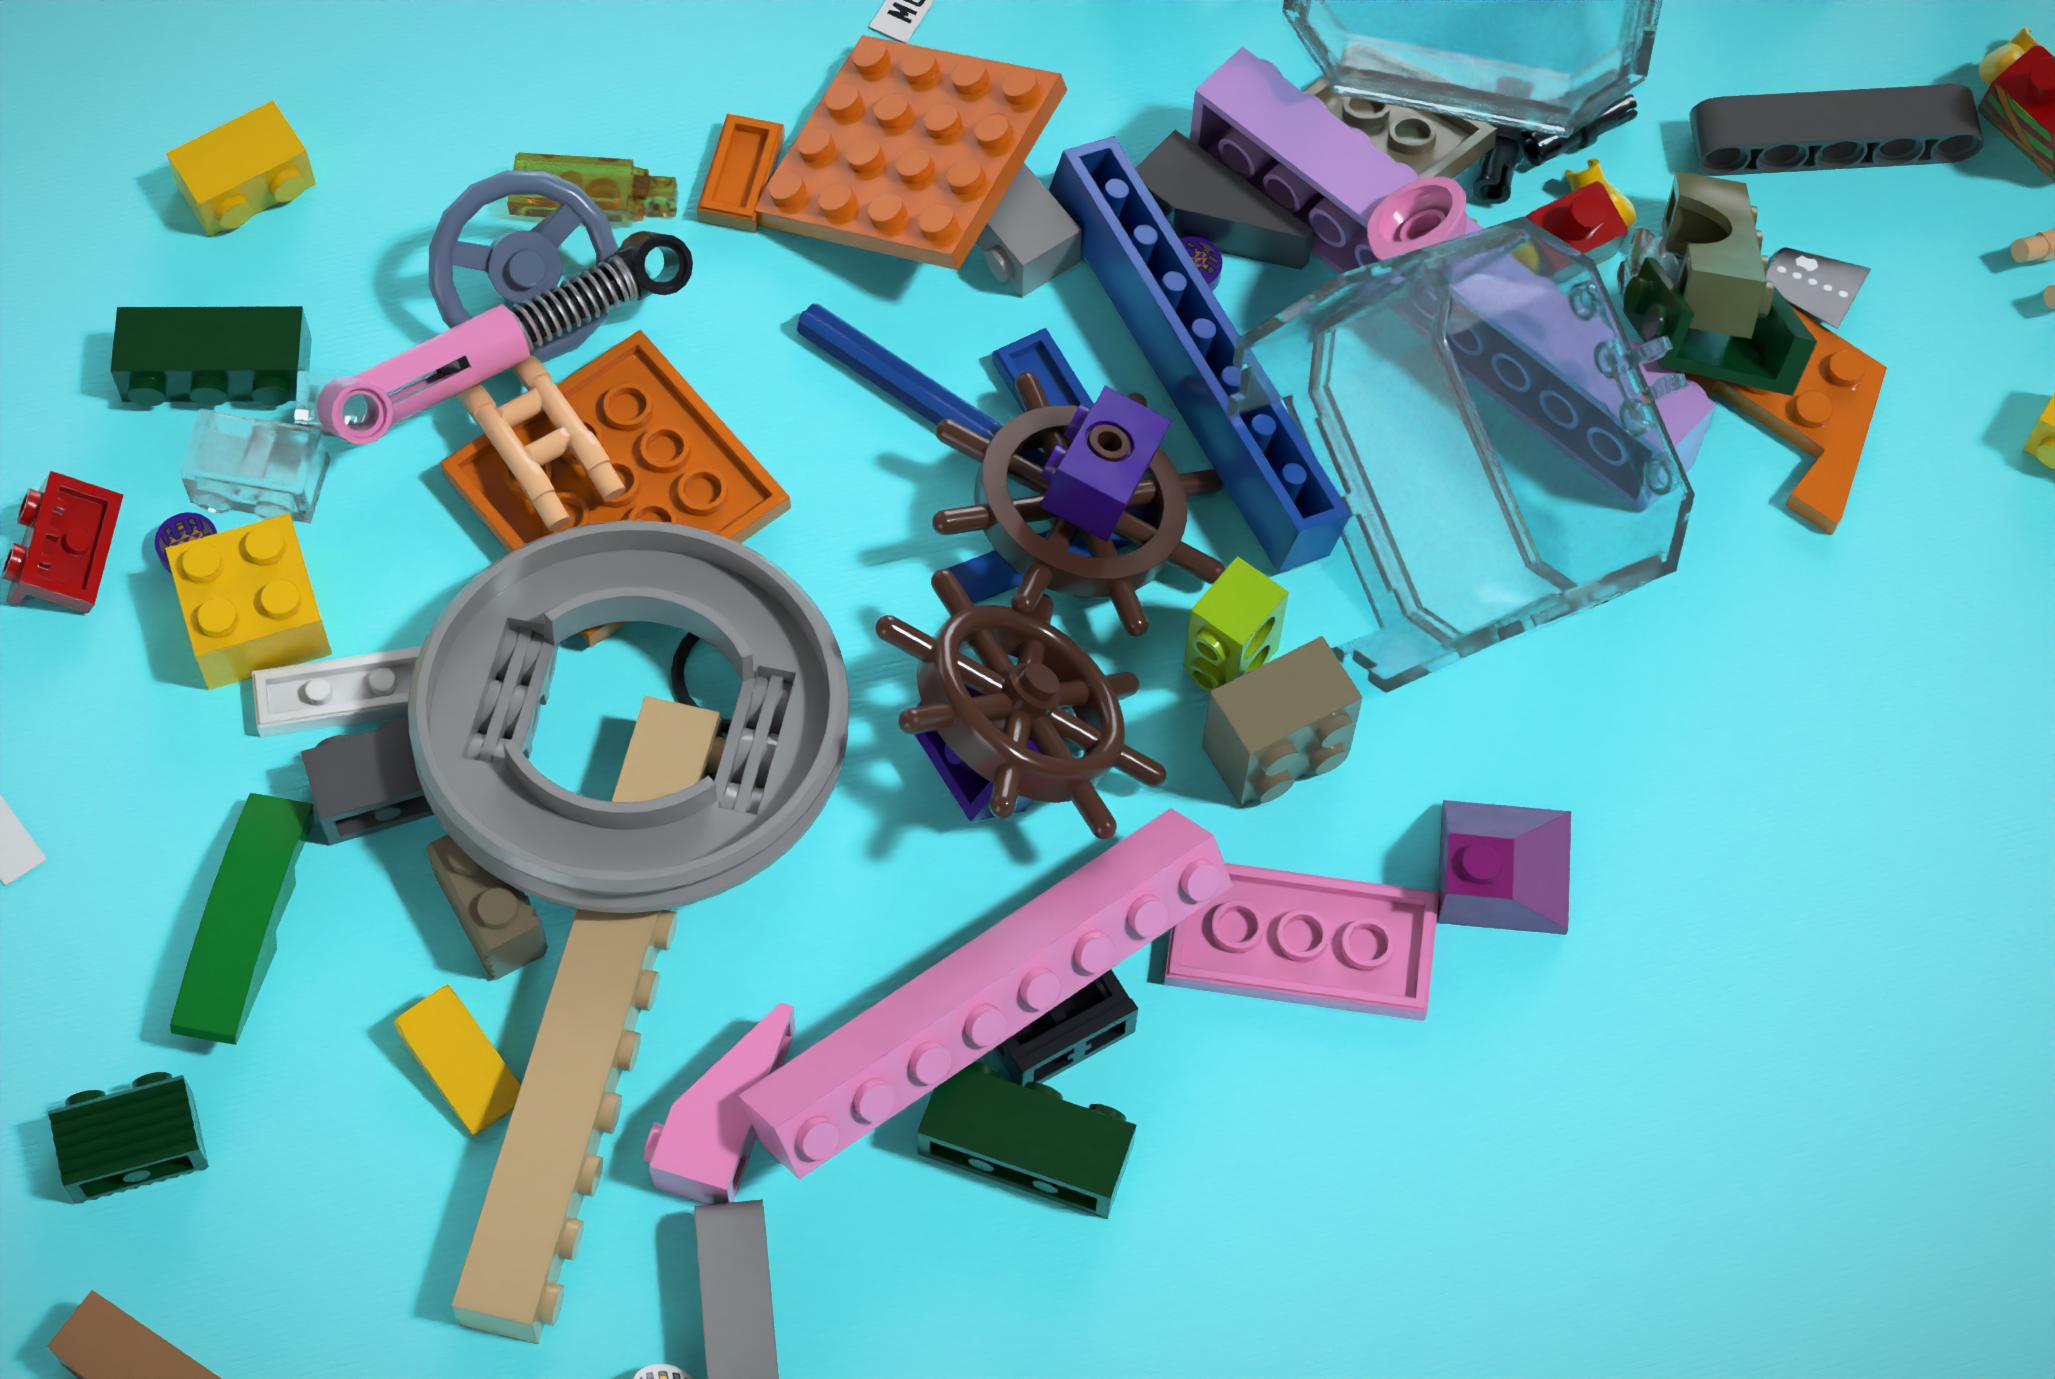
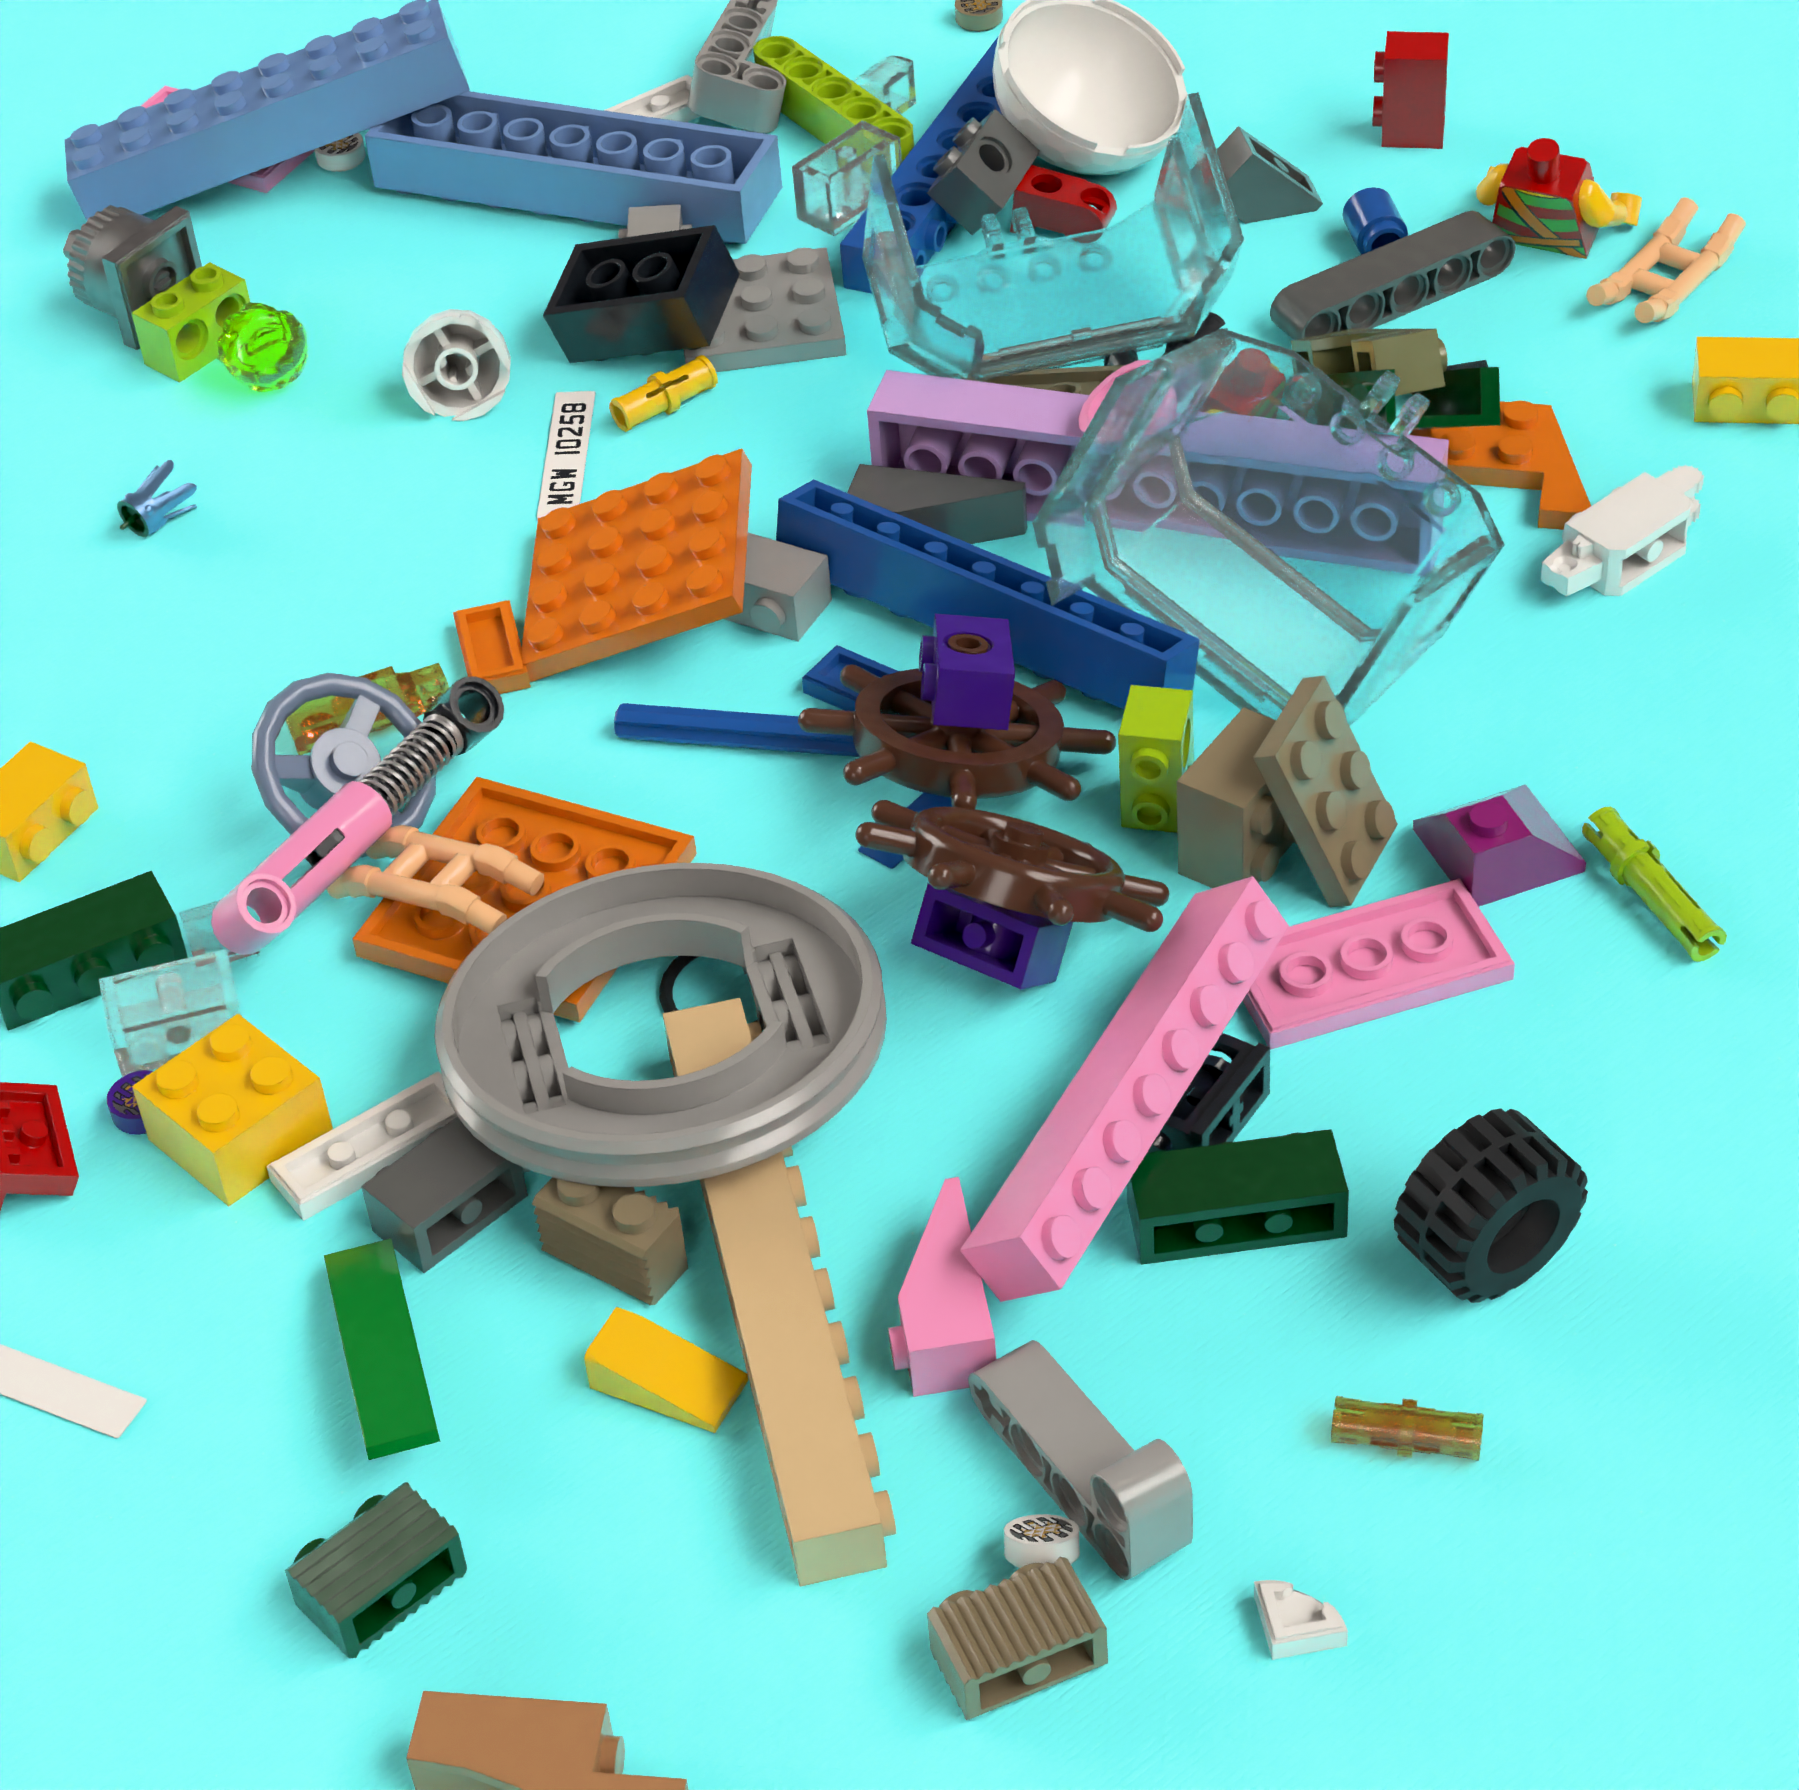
camera: 20 degrees left, 20 degrees down
none -> dark tan plate [1253,676,1398,907]
none -> blue brick [1342,187,1408,255]
none -> black tyre [1393,1108,1588,1303]
none -> white hinge [1541,465,1704,596]
none -> lime pin [1582,806,1727,962]

